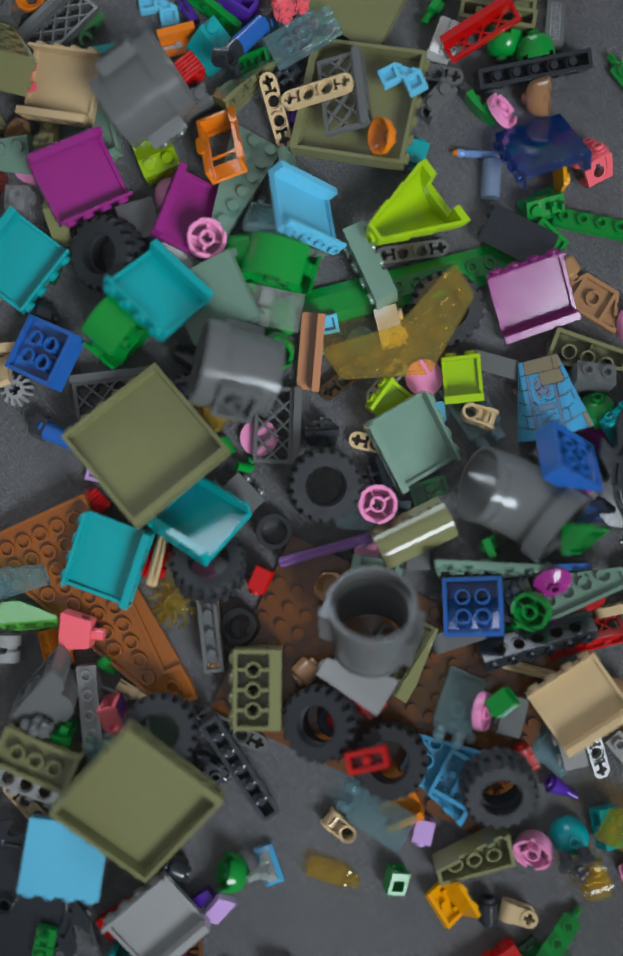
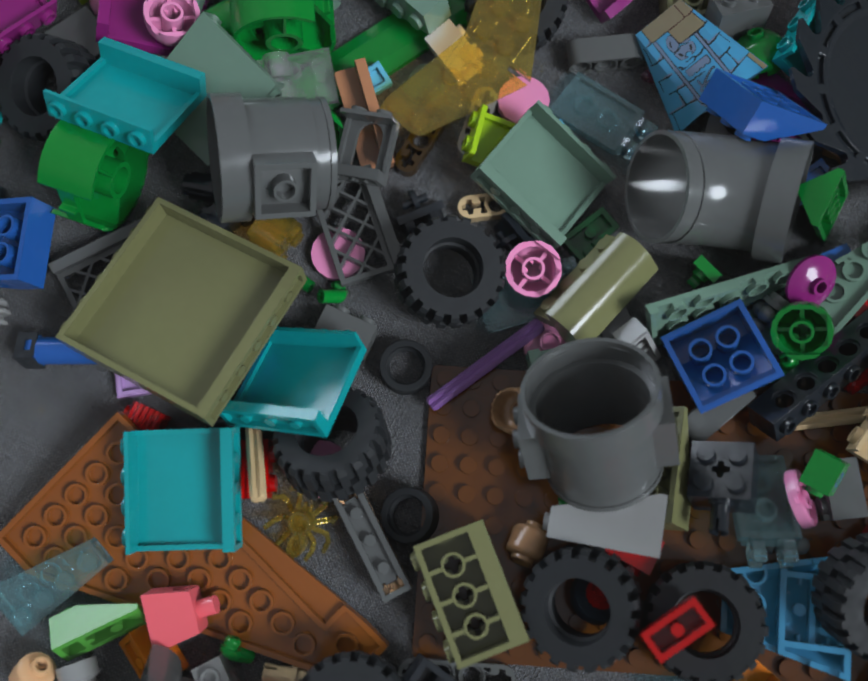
camera: 20 degrees left, 10 degrees down
red brick [247,564,275,596] -> none
lime panel [441,350,484,405] -> none
tan piece [460,402,500,431] -> none
none -> dark grey panel [337,105,400,188]
none -> light grey slope [613,318,661,362]
none -> black brick [687,441,759,536]

